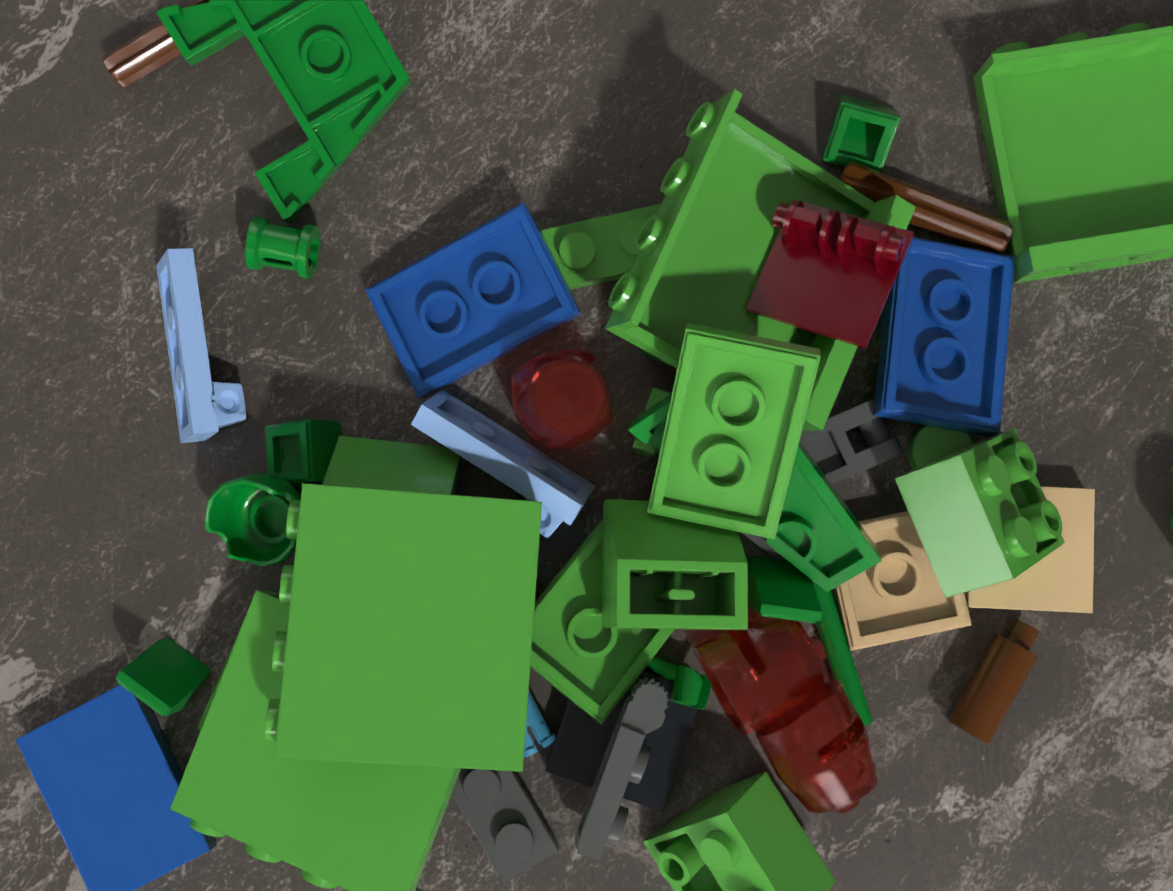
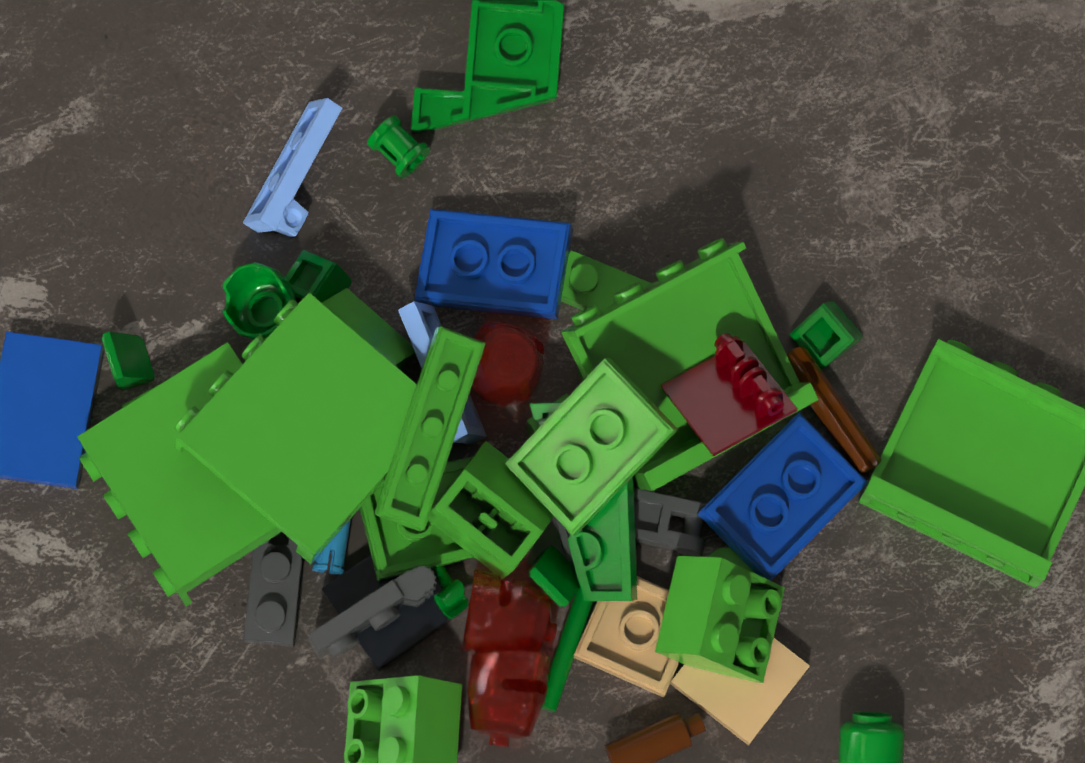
camera: 30 degrees right, 10 degrees down
none -> bright green tile [374,326,486,531]

